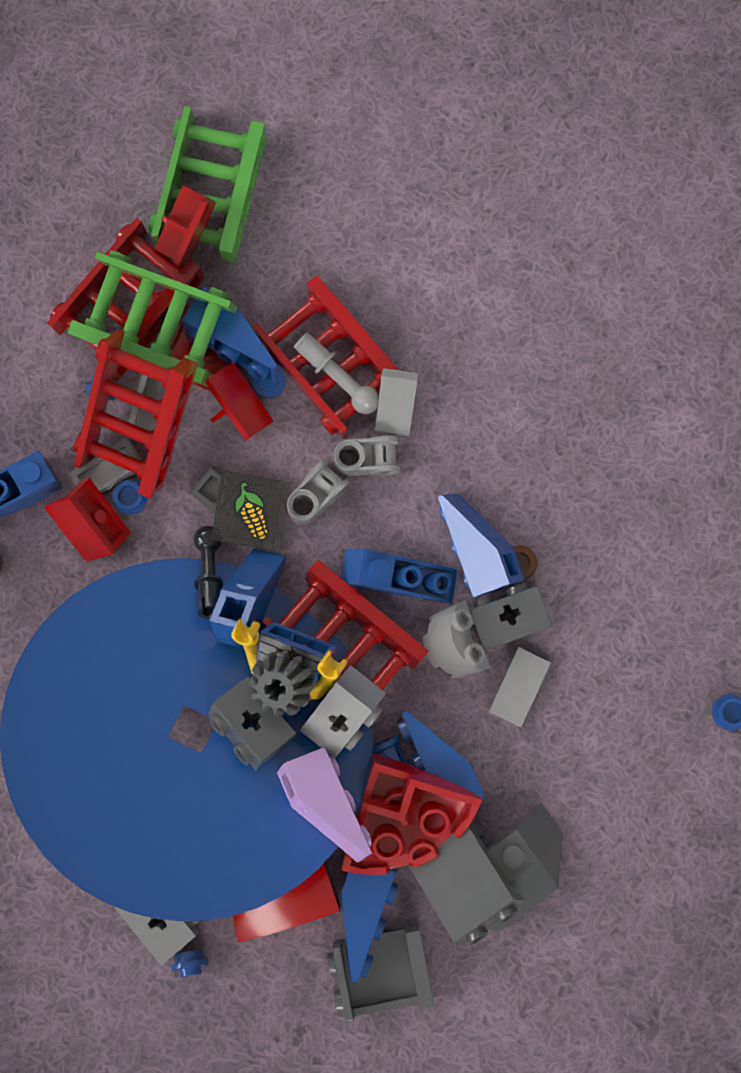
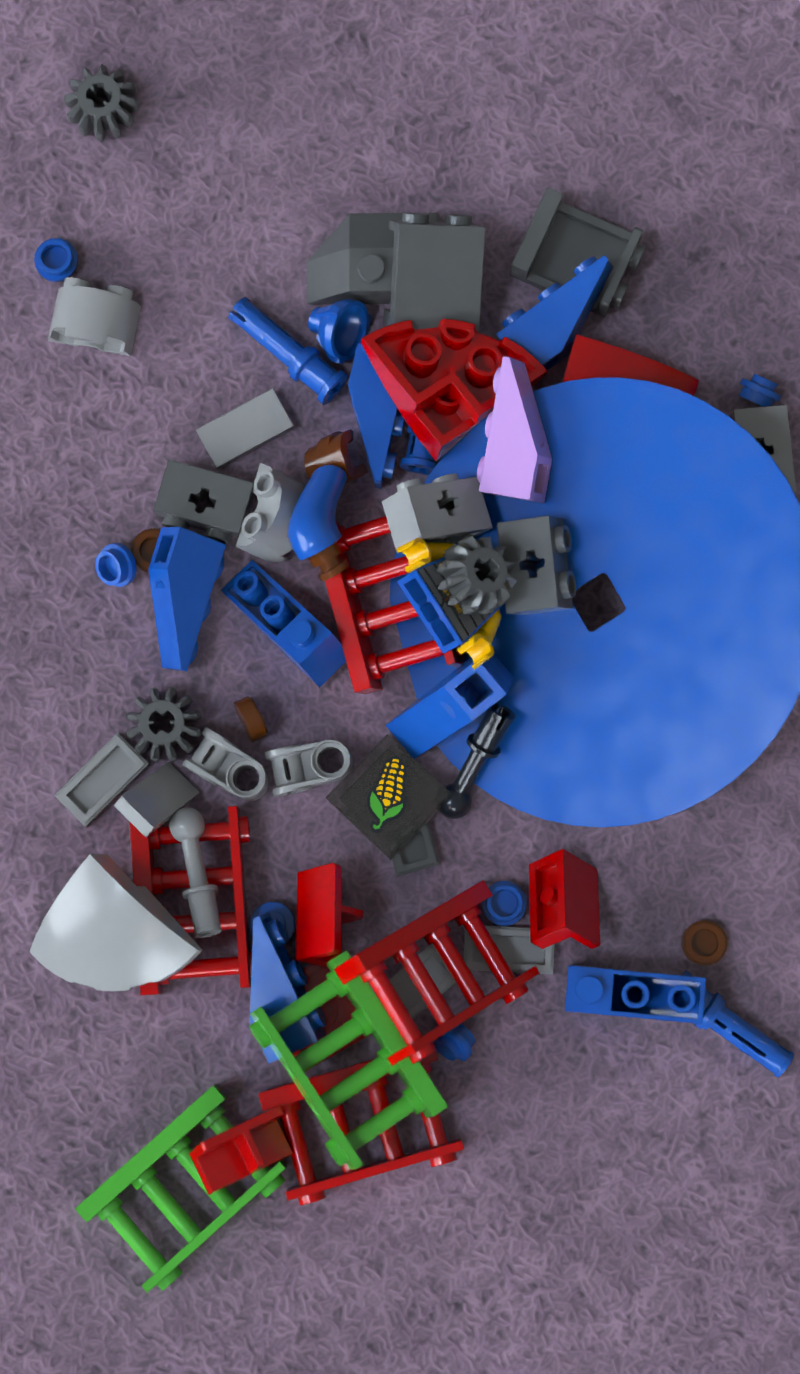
camera: 145 degrees left, 0 degrees up
none -> light grey brick [29,854,203,991]
none -> light grey cylinder [47,277,141,356]
none -> light grey tile [54,733,150,828]
none -> blue plate [95,543,136,587]
none -> dark grey gear [126,687,201,762]
none -> blue pin [228,297,348,405]
none -> reddish brown tile [233,696,268,743]
none -> piece [288,429,368,581]
none -> blue piece [308,299,371,364]

